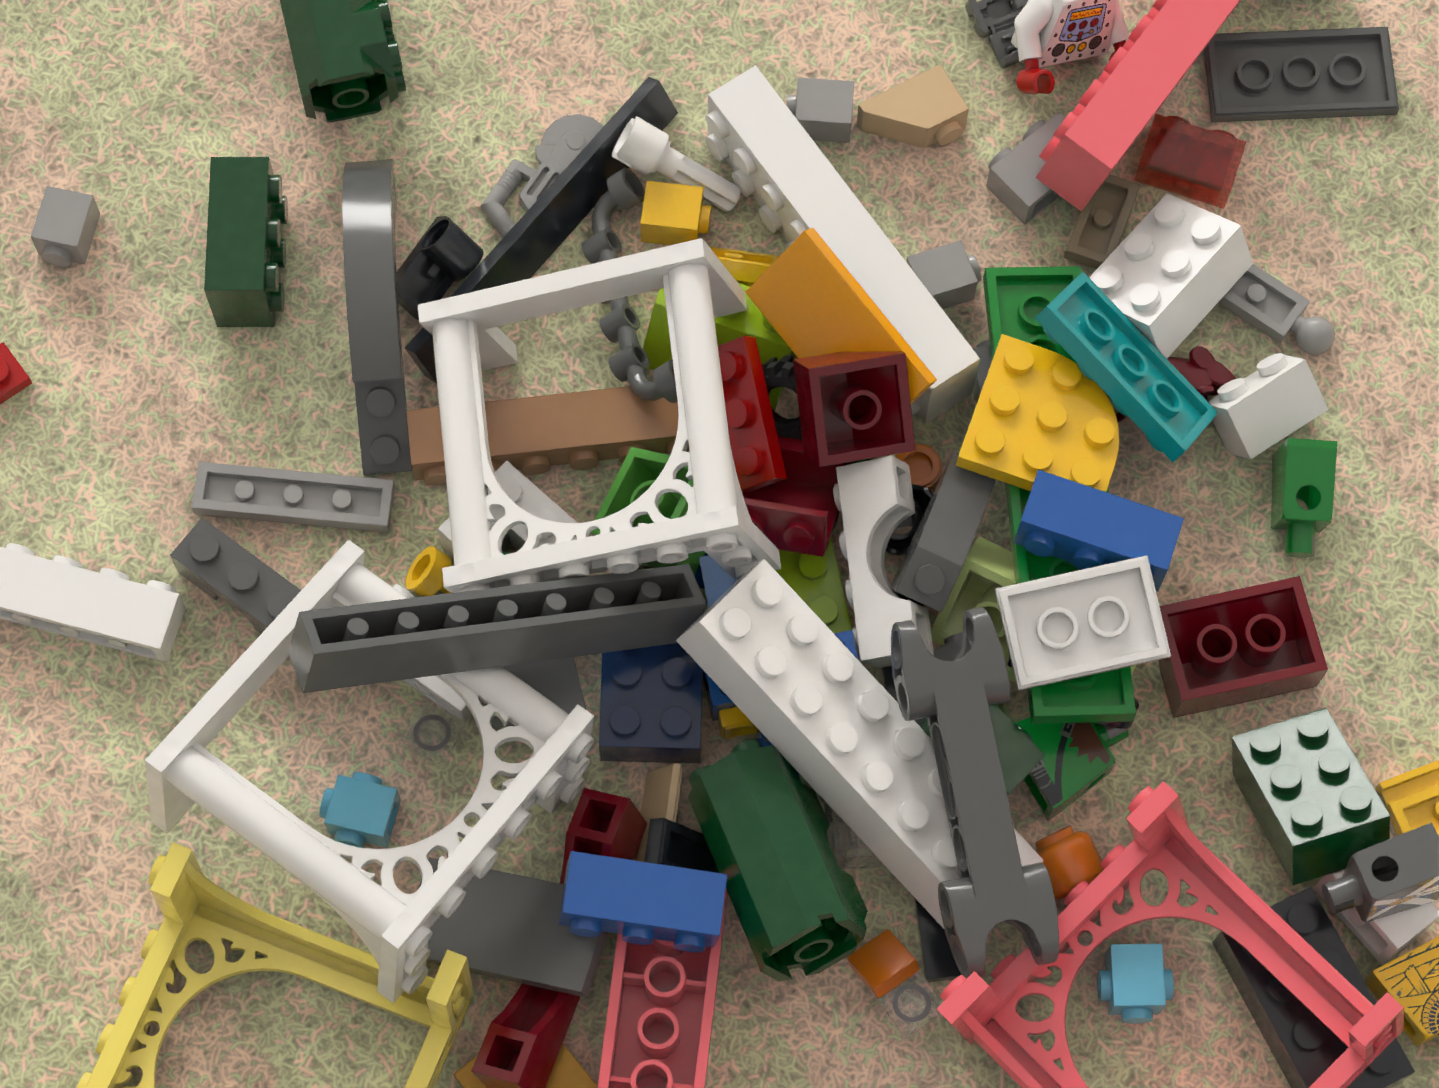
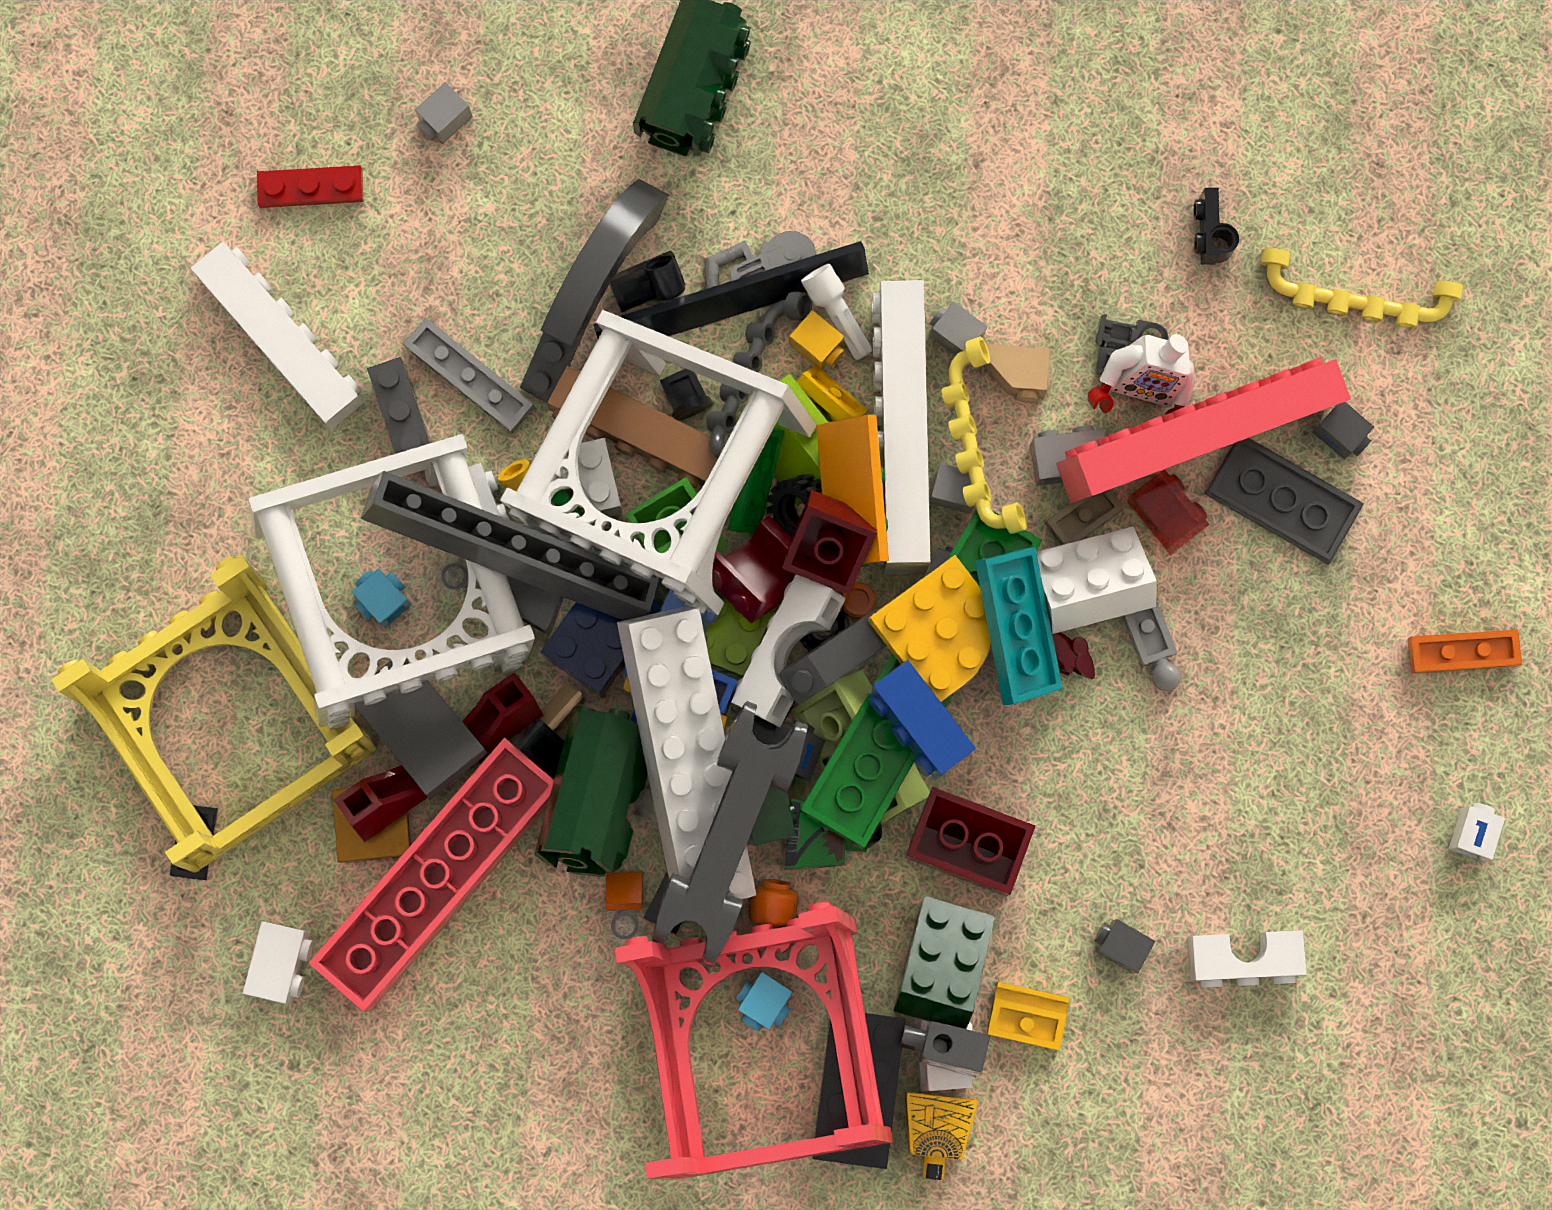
camera: 35 degrees right, 10 degrees up
dark green brick [204,157,288,327] -> none
blue brick [558,851,727,952] -> none
red plate [718,336,787,493] -> none
white tile [995,555,1171,691] -> none
white brick [1208,353,1329,459] -> none
green torso [1271,438,1338,558] -> none
none -> black tile [660,368,713,421]
none -> light yellow bar [941,336,1027,534]

